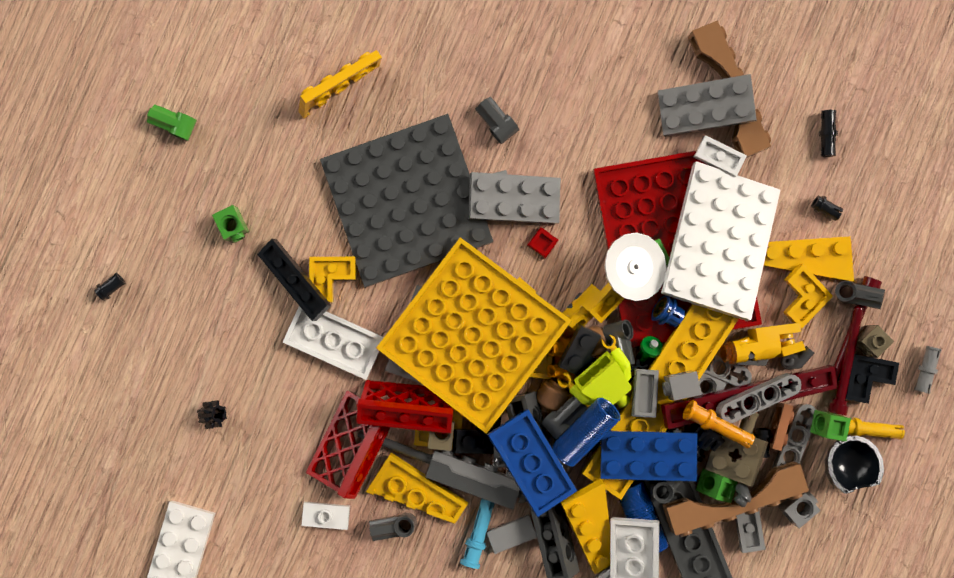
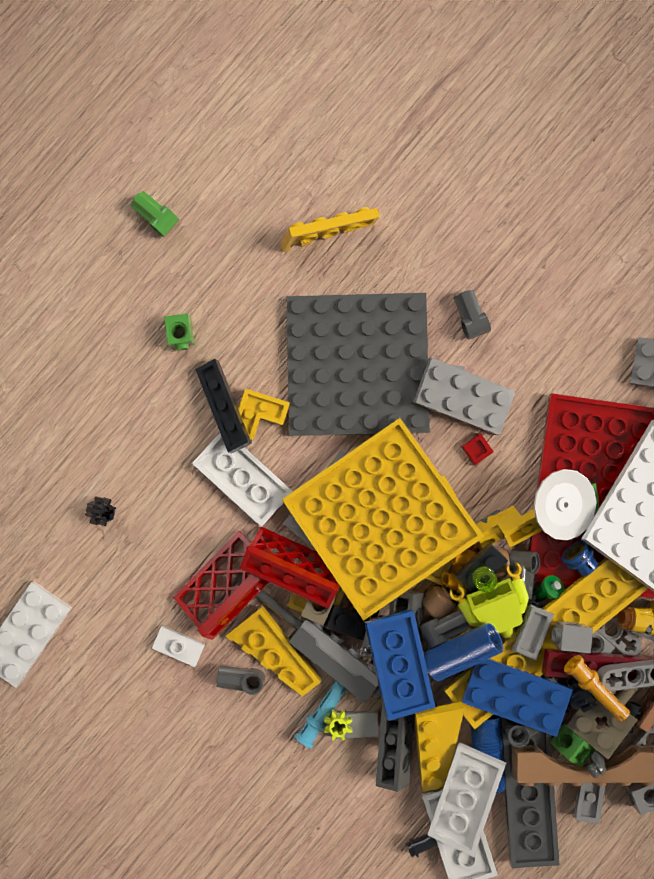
camera: 20 degrees right, 0 degrees up
black pin [94,272,126,300] -> none
none -> neon yellow gear [324,709,353,741]
none -> clear neon green bush [473,567,497,592]

